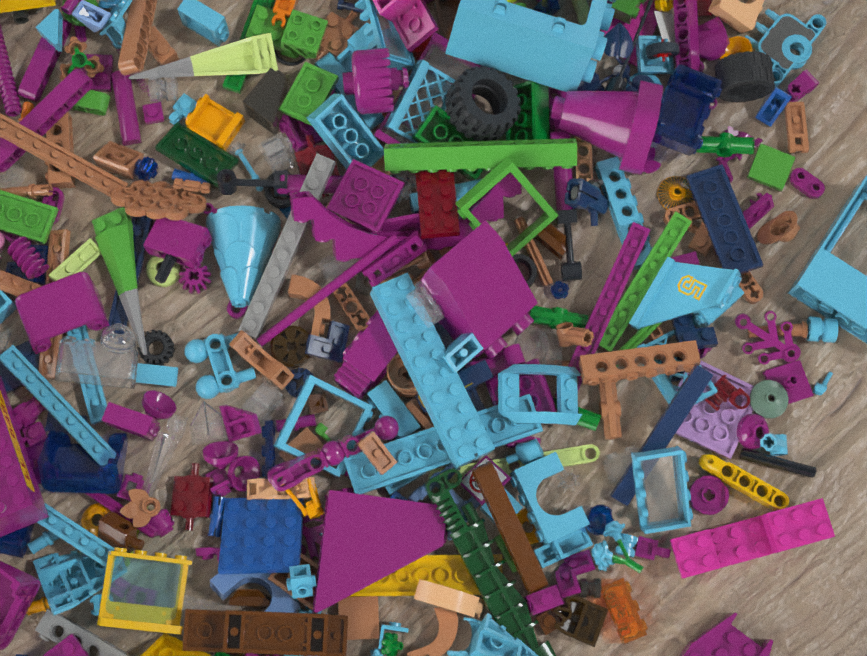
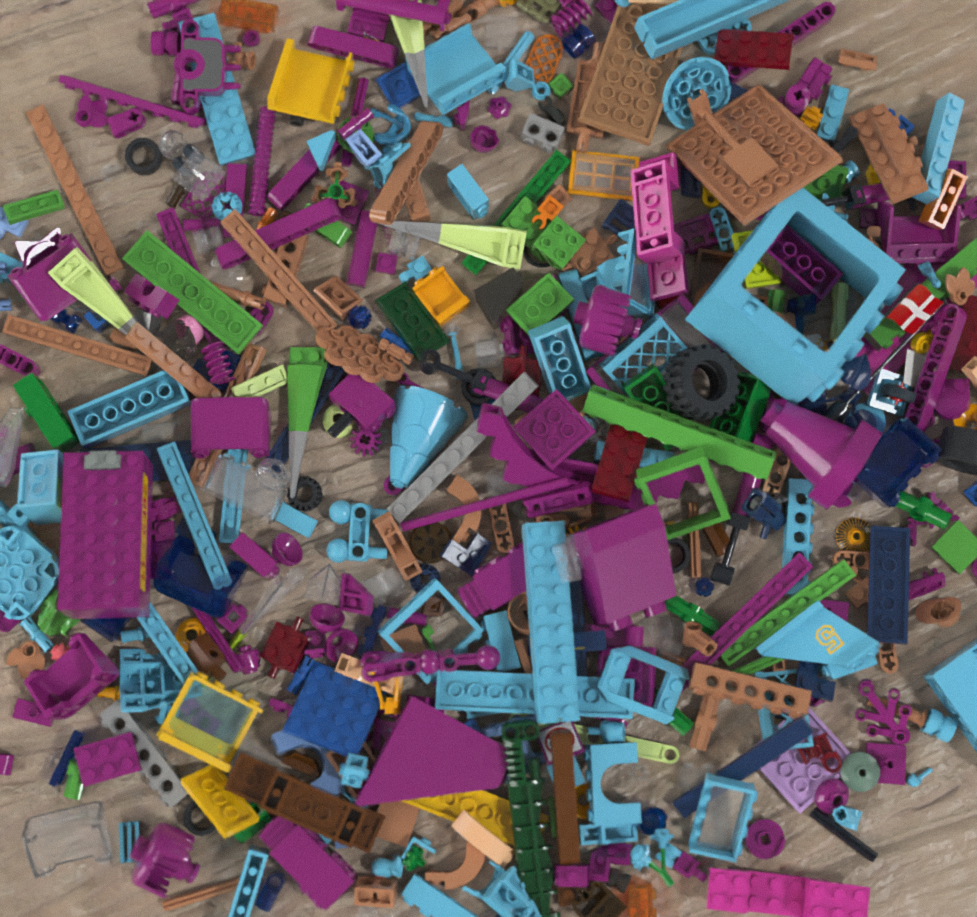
camera: 25 degrees right, 5 degrees up
nougat plate [120,489,161,528] -> none
nougat plate [357,431,397,475] -> none
medium azure slope [443,333,483,373] -> none
yellow piece [698,454,789,511] -> none

